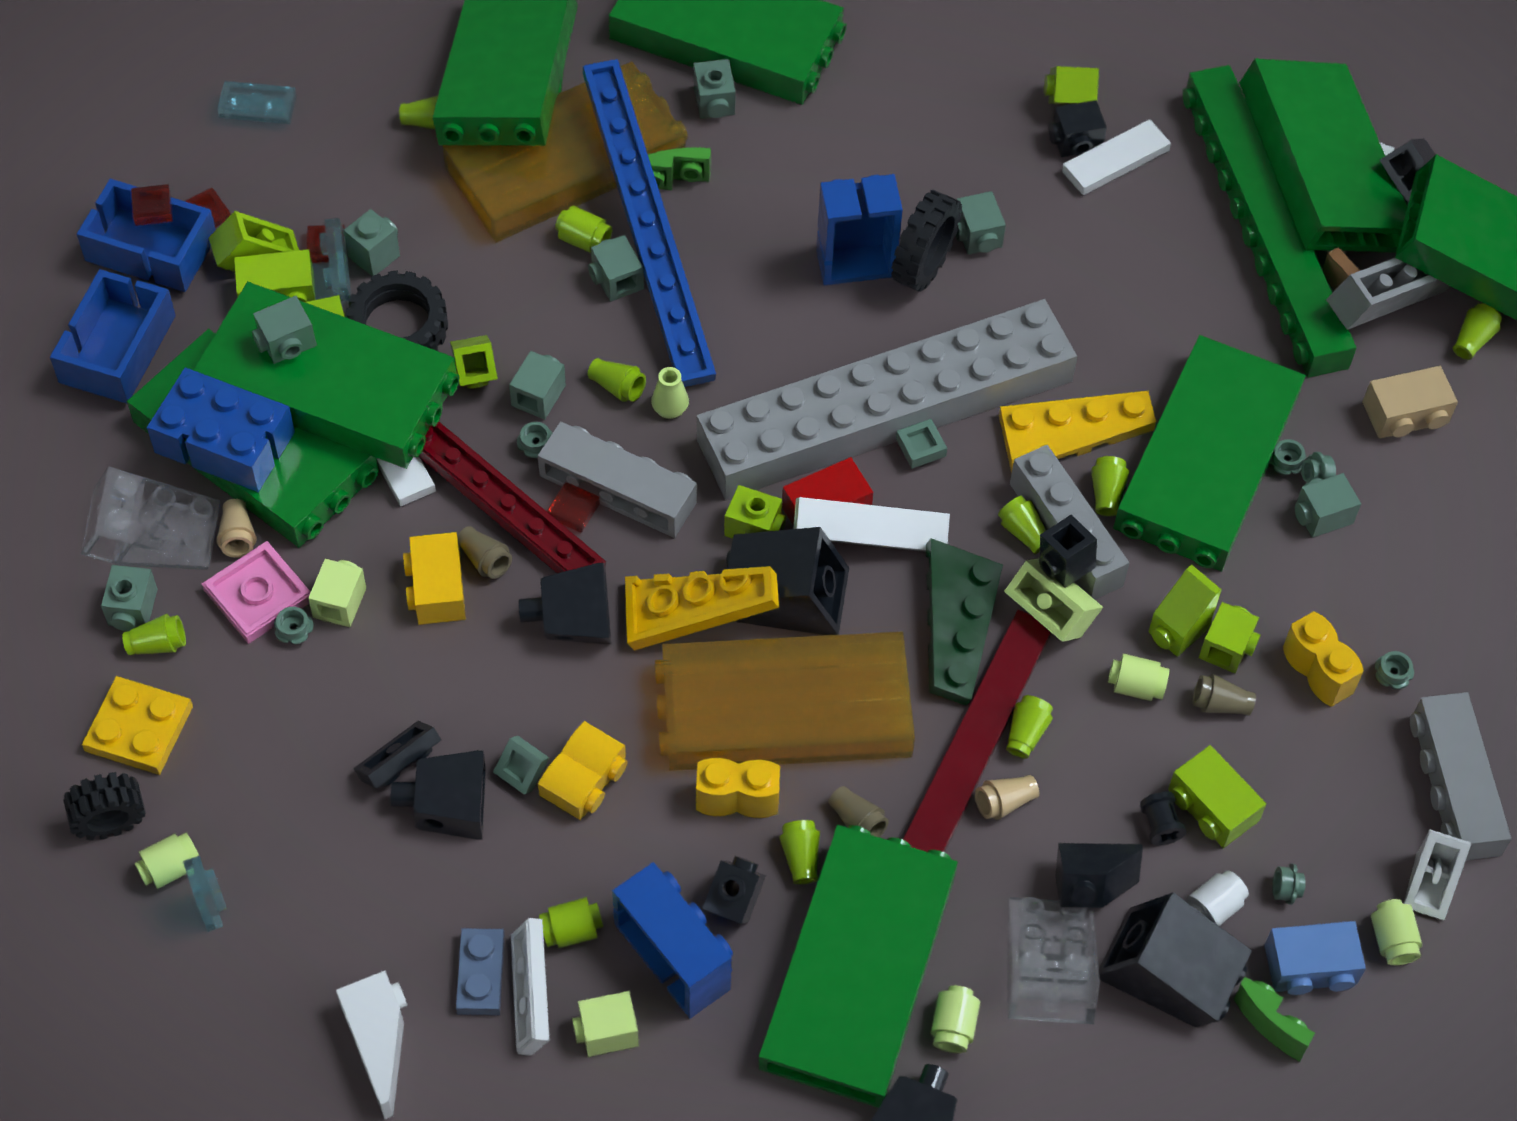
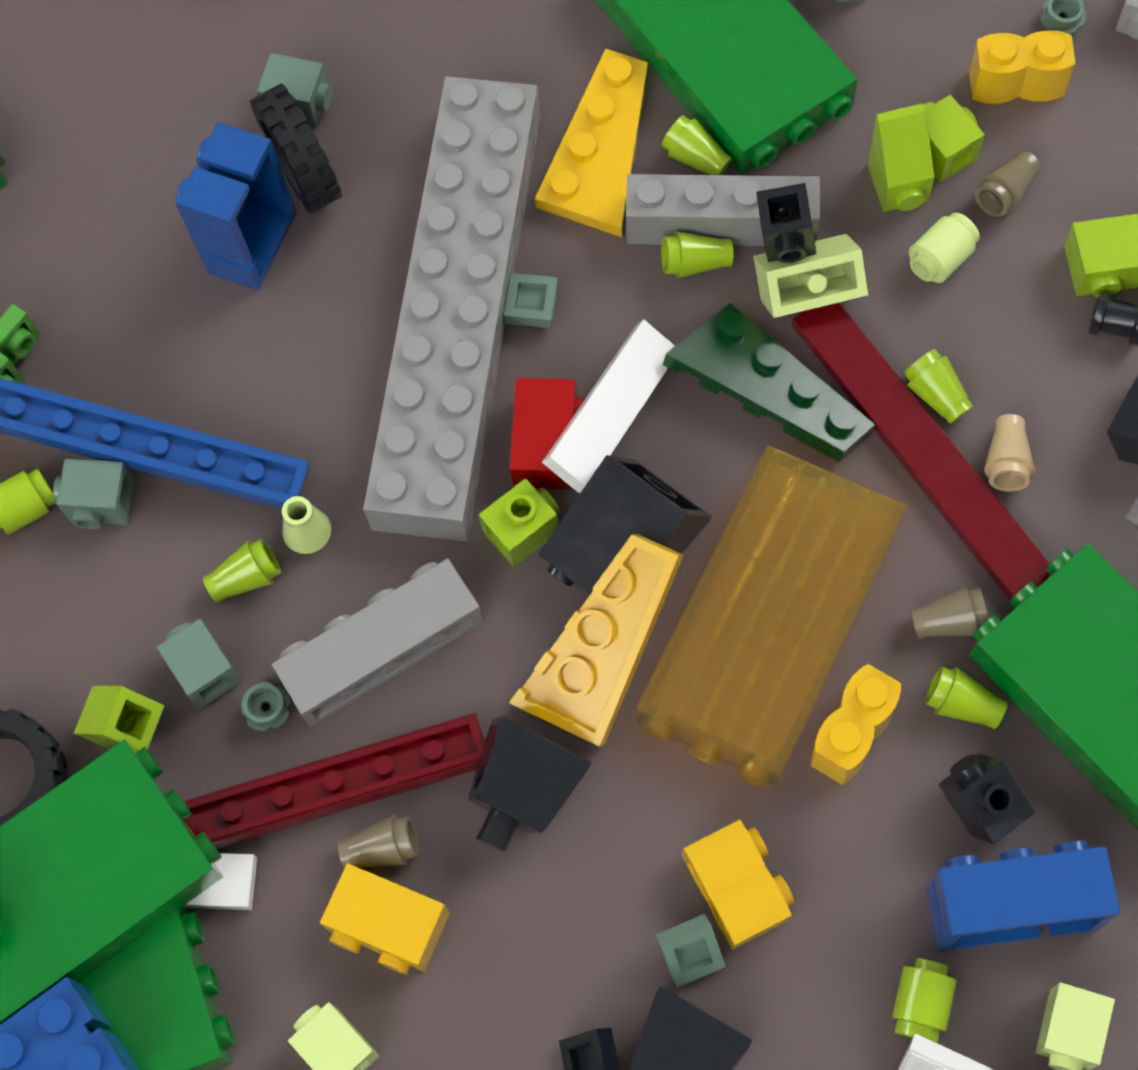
camera: 50 degrees left, 10 degrees up
clear red tile [547,482,600,533] -> none

